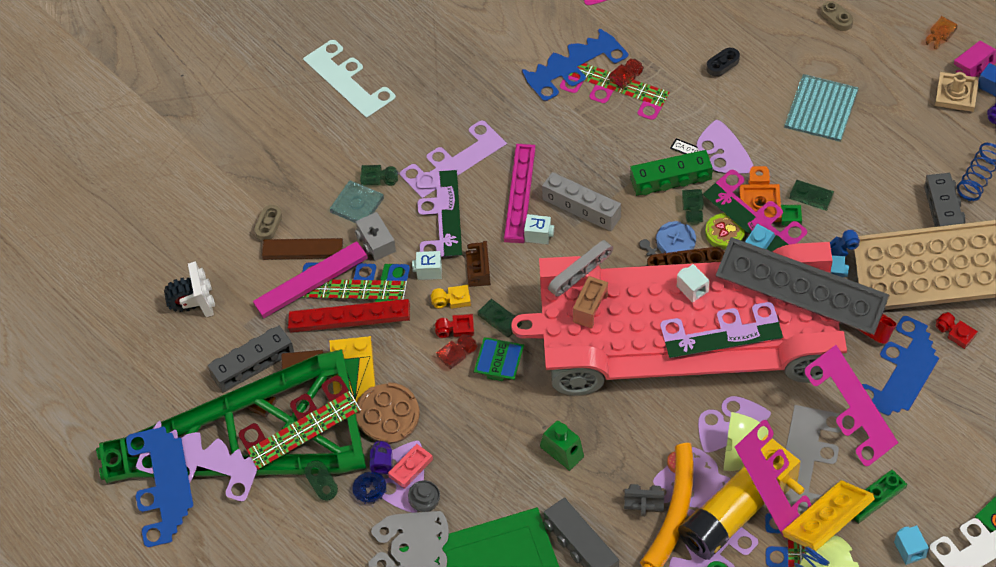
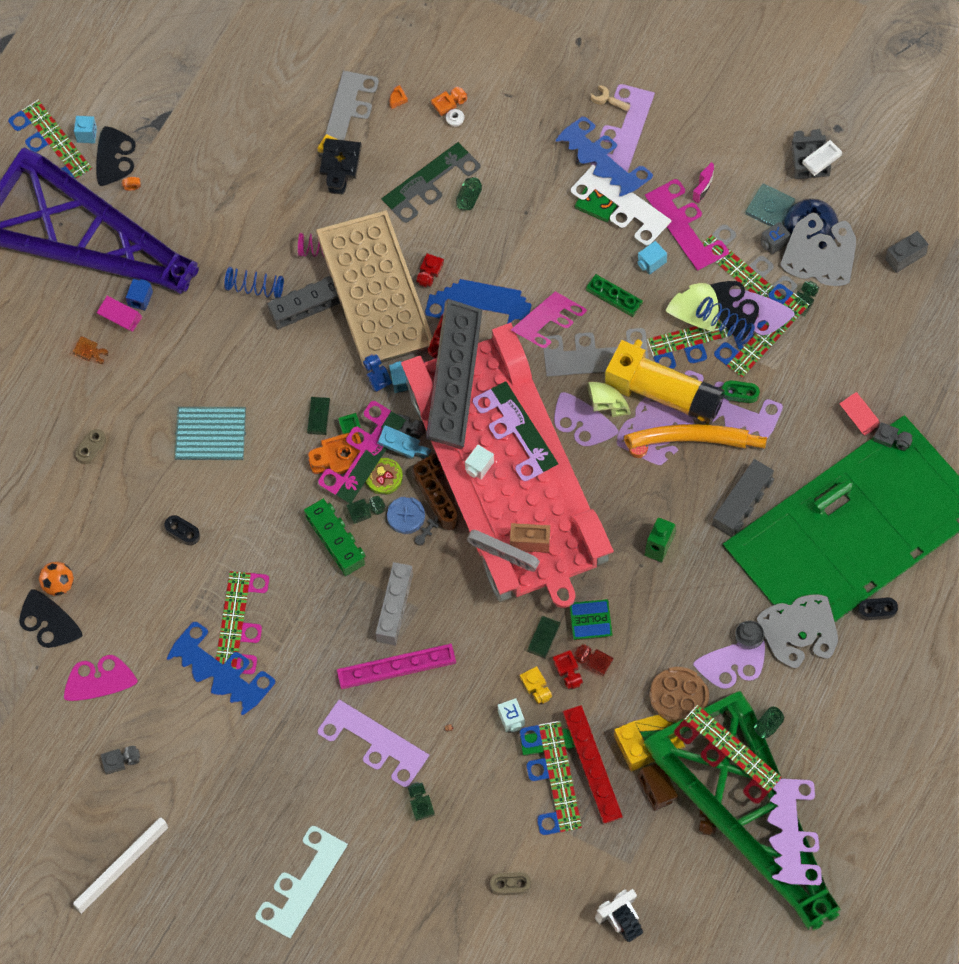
camera: 110 degrees left, 10 degrees up
blue piece [126,427,194,547] -> none
dark grey brick [208,325,294,393] -> none
dark pink tile [253,241,368,319] -> none
reddish brown tile [262,238,343,260] -> none
clear light blue tile [330,180,384,223] -> none
clear blue gear [352,472,387,504] -> none
light grey brick [355,212,396,261] -> none
dark purple rock [370,441,393,475] -> none
coral plate [388,444,433,489] -> none
piece [416,170,462,257] -> none
reddish brown hinge [466,241,491,287] -> none
light aqua brick [524,214,555,244] -> none
clear red plate [609,58,644,89] -> none
dark grey hips [624,484,664,517] -> none
white sticker [670,138,700,154] -> none
lavender piece [697,120,753,173] -> none
dark pink piece [735,420,812,540] -> none
yellow tile [782,480,875,552] -> none
tan plate [935,72,979,112] -> none

